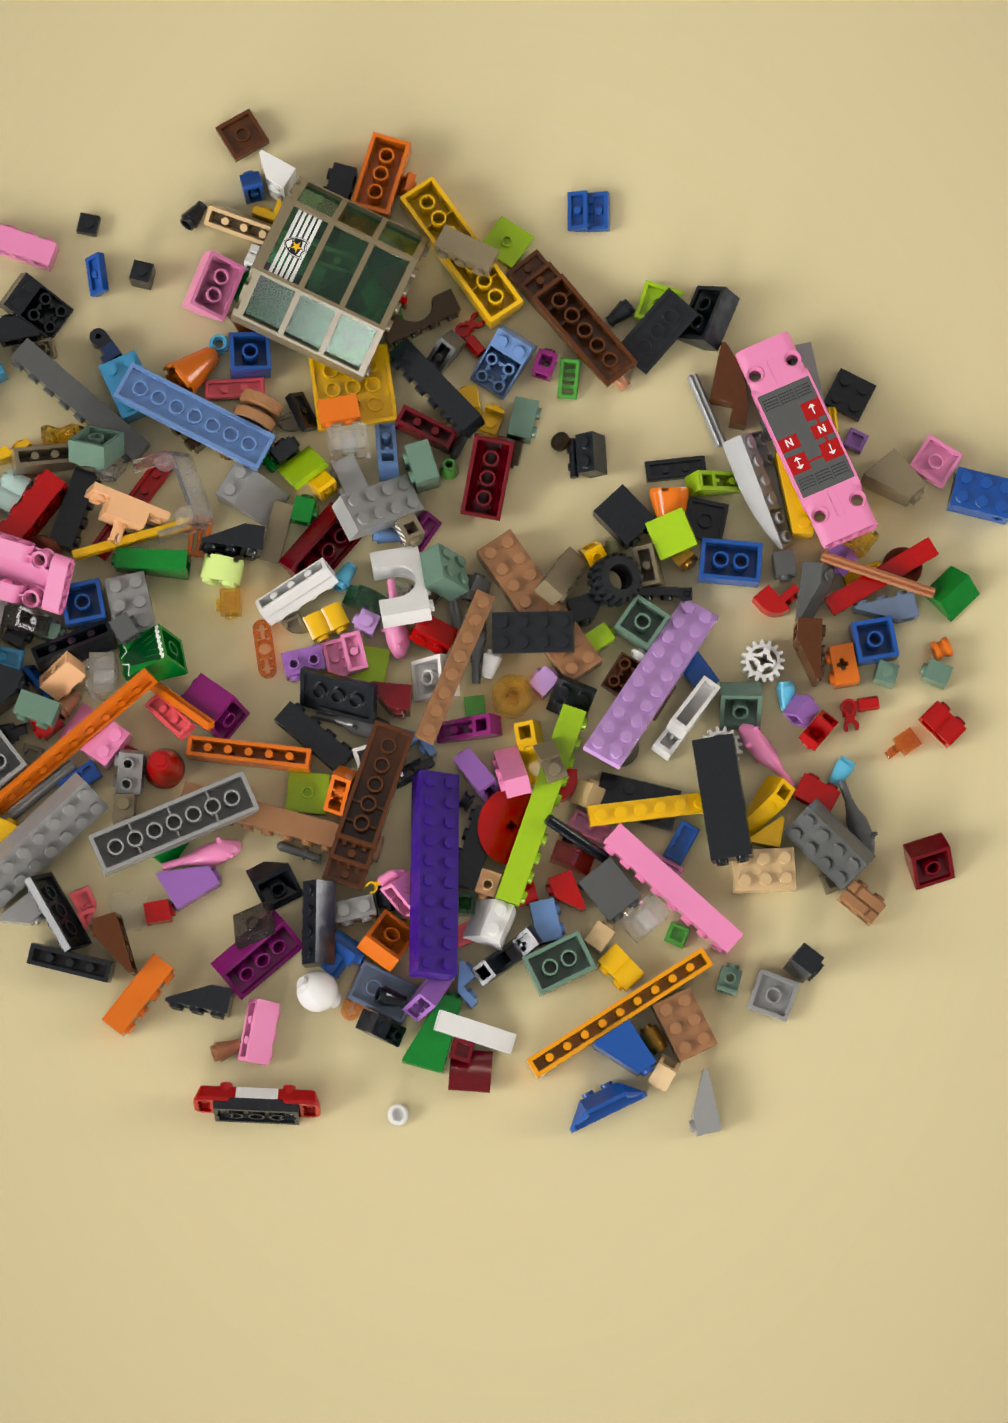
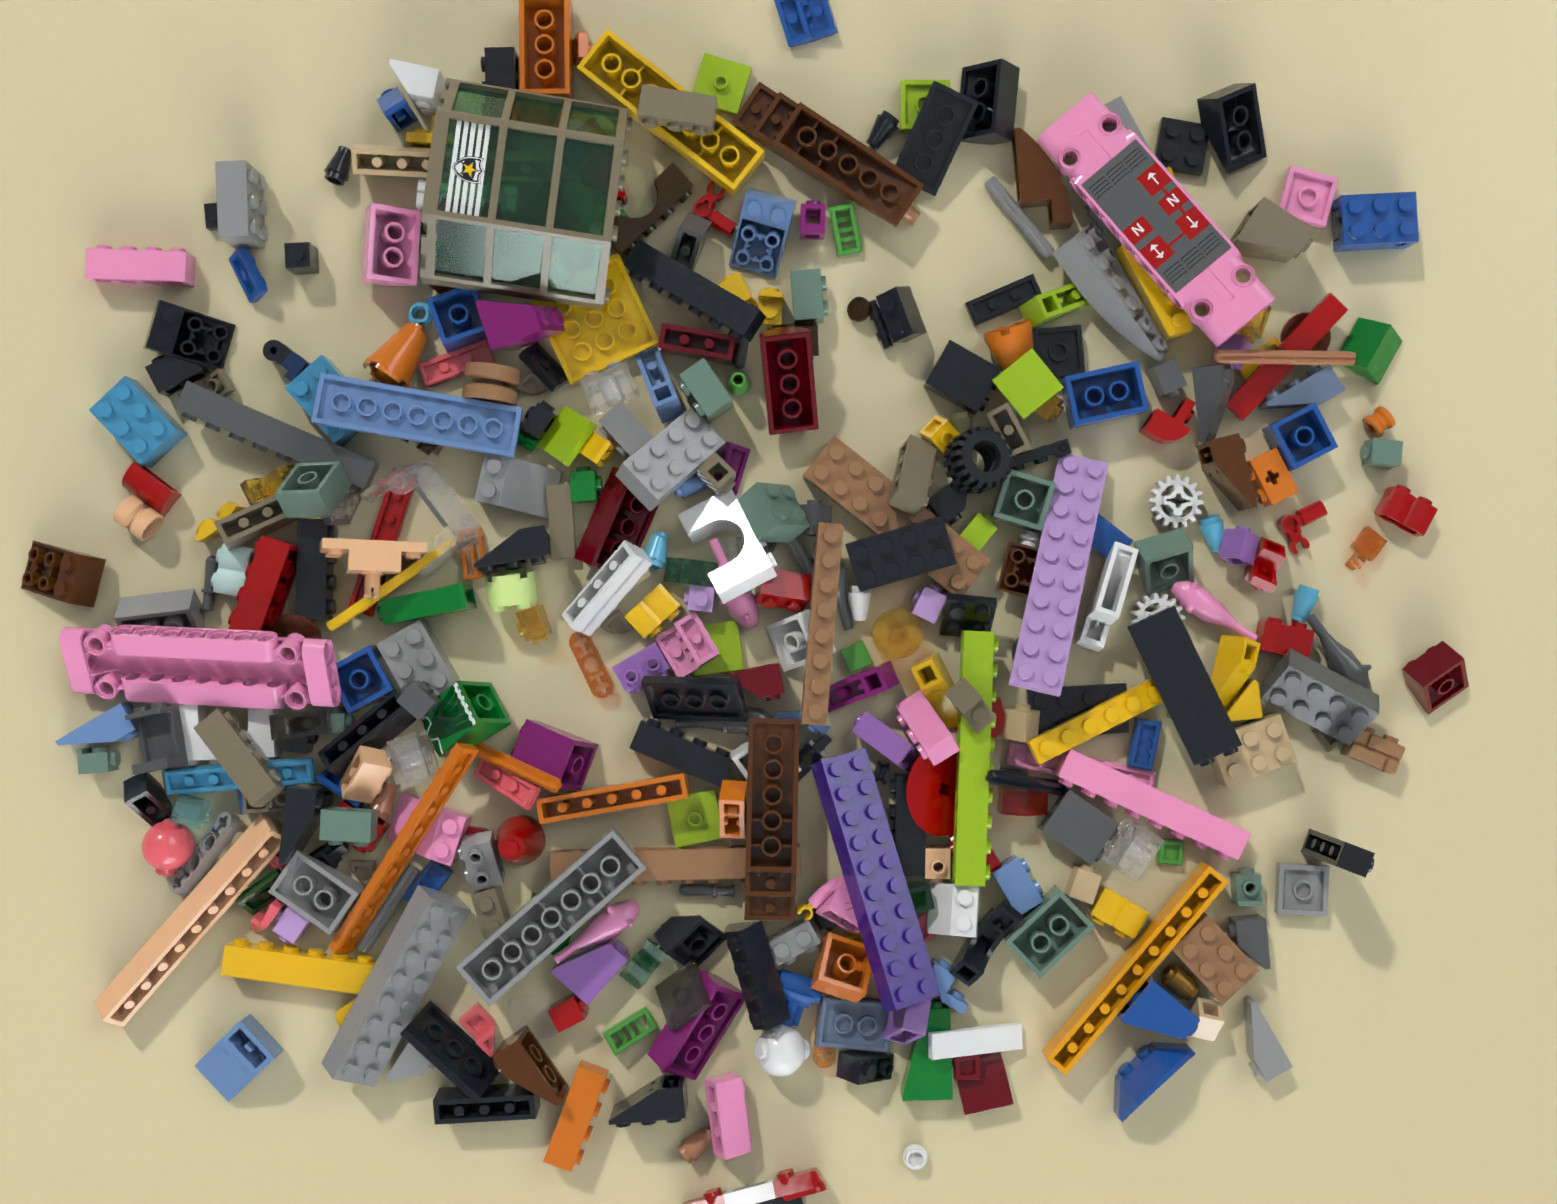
camera: 10 degrees left, 10 degrees up
reddish brown plate [215,109,270,162] -> none
orange brick [317,394,361,430] -> none
black cone [375,986,407,1008] -> none
red slope [545,870,586,912] -> none
medium lavender tile [843,427,869,455] -> none
sand green brick [872,660,900,689] -> none
none -> light grey brick [215,160,268,249]
none -> magenta slope [475,300,565,351]
none -> bright green slope [602,1006,658,1056]
none -> clear green brick [618,938,668,989]
none -> black slope [1197,83,1267,173]
none -> dark grey slope [1226,914,1271,969]

